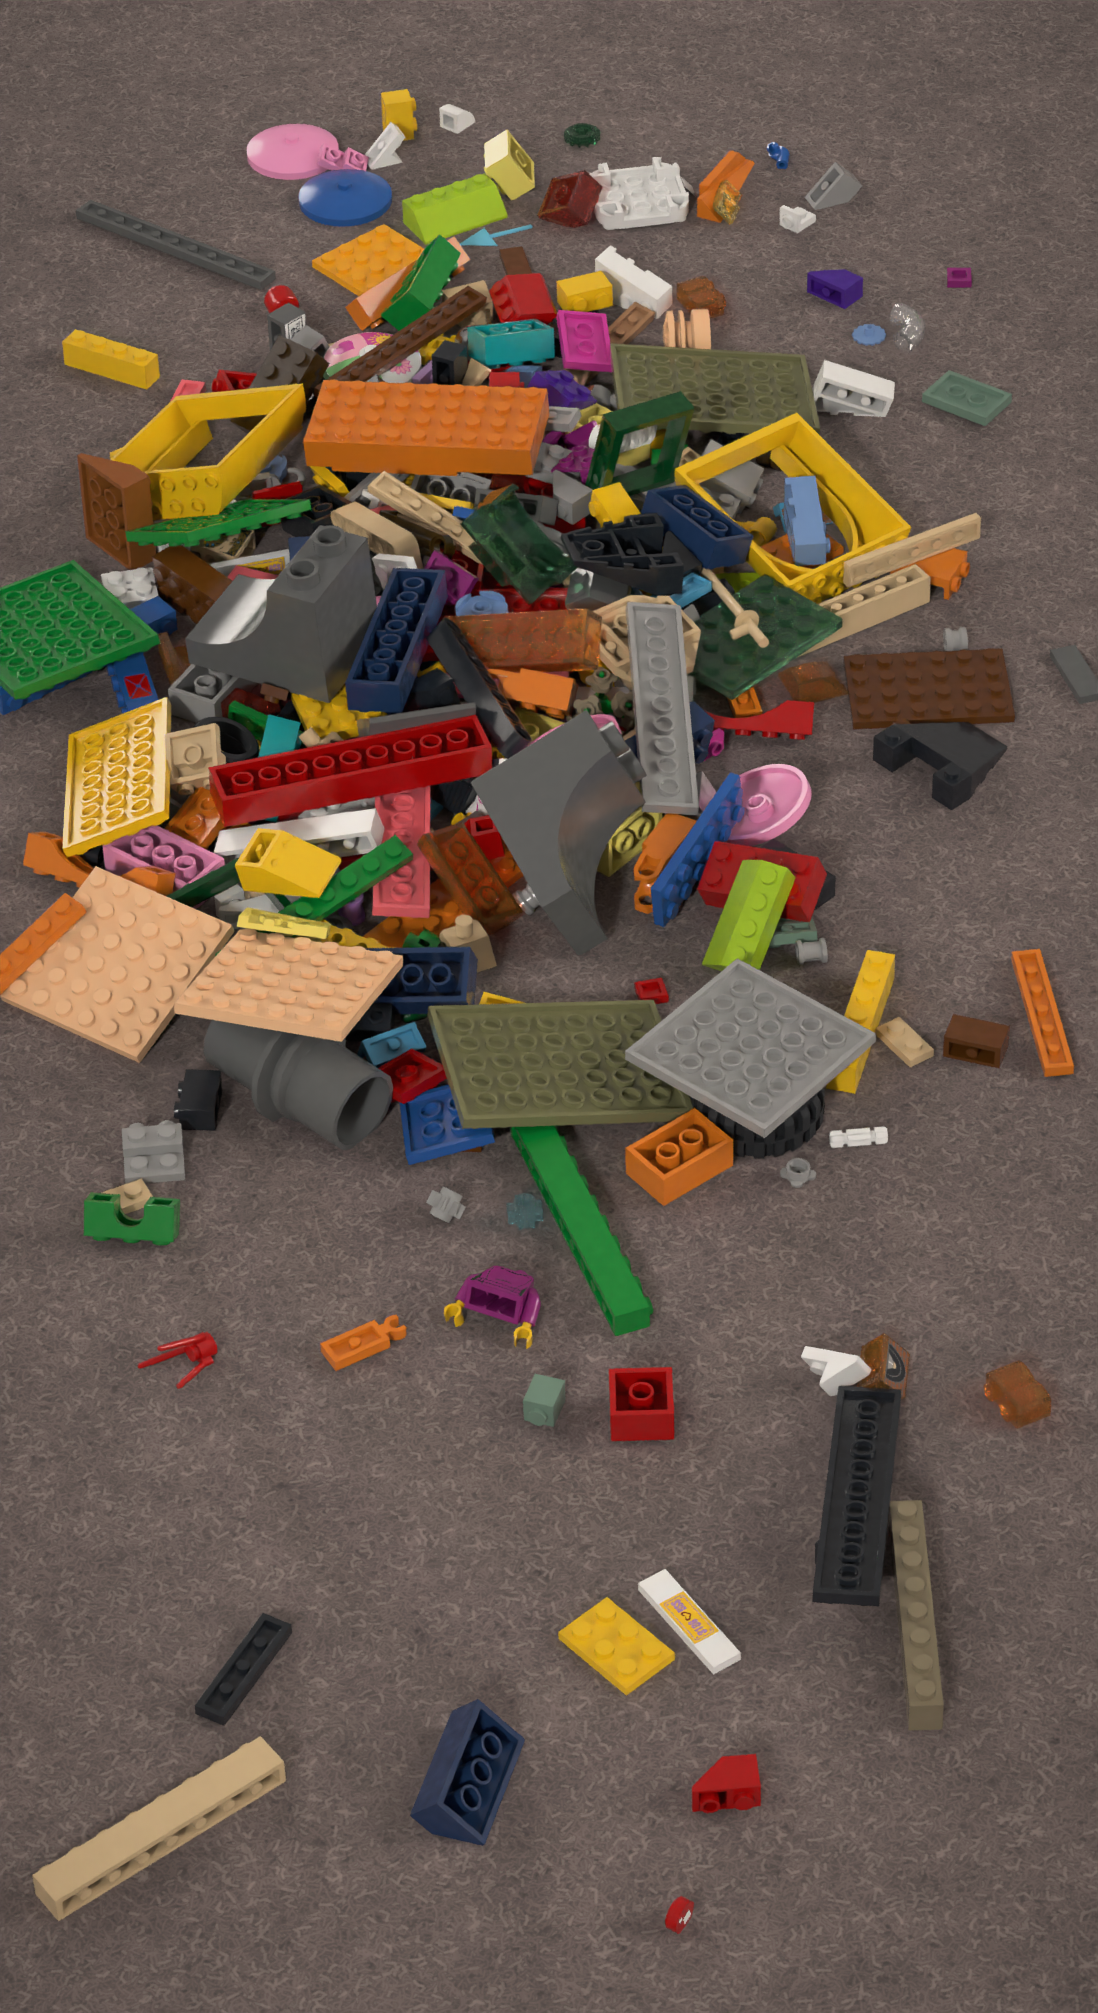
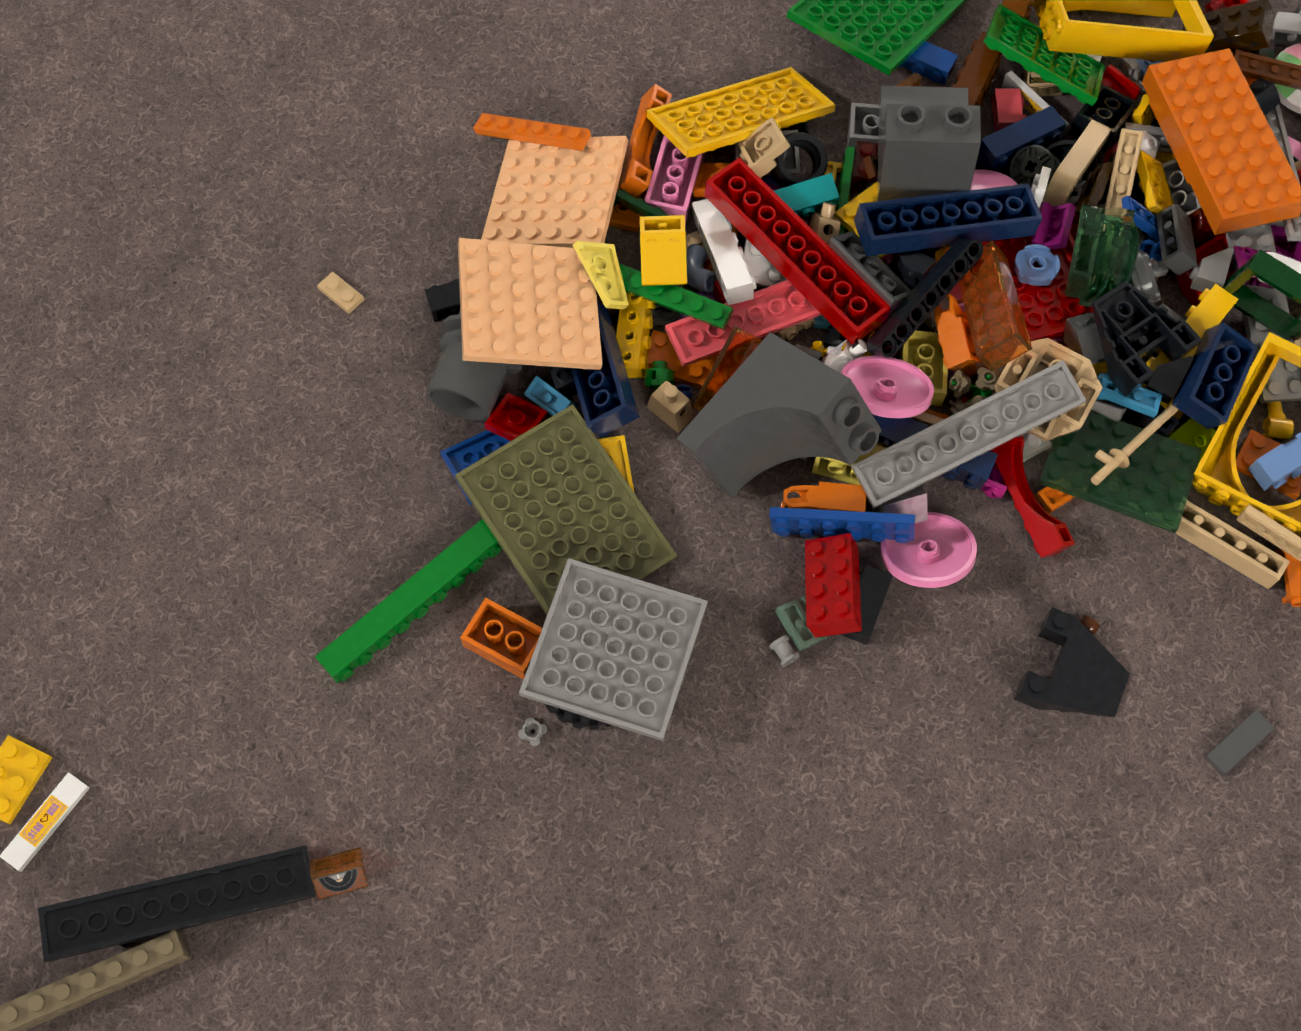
camera: 65 degrees right, 25 degrees up
green arch [84,1192,180,1245] -> none
white piece [101,567,158,609] -> none
blue brick [106,652,158,714] -> none
light grey plate [122,1120,185,1184] -> none
red plant [138,1332,218,1389] -> none
orange plate [320,1315,407,1371] -> none
light grey gear [426,1186,466,1223] -> none
magenta torso [444,1266,541,1349] -> none
clear light blue gear [506,1193,544,1230] -> none
sand green brick [523,1374,566,1427] -> none
red brick [609,1367,674,1441] -> none
red tile [634,978,669,1004] -> none
lime slope [702,860,795,971] -> none
clear orange slope [778,661,848,703] -> none
white slope [801,1346,871,1396] -> none
yellow brick [826,950,895,1094] -> none
white axle [829,1126,888,1148] -> none
reddish brown plate [843,648,1015,730] -> none
tan plate [876,1017,934,1067] -> none
light grey wheel [943,627,968,651] -> none
reddish brown brick [943,1014,1010,1069] -> none
clear orange brick [983,1360,1051,1429] -> none
orange plate [1011,949,1074,1077] -> none

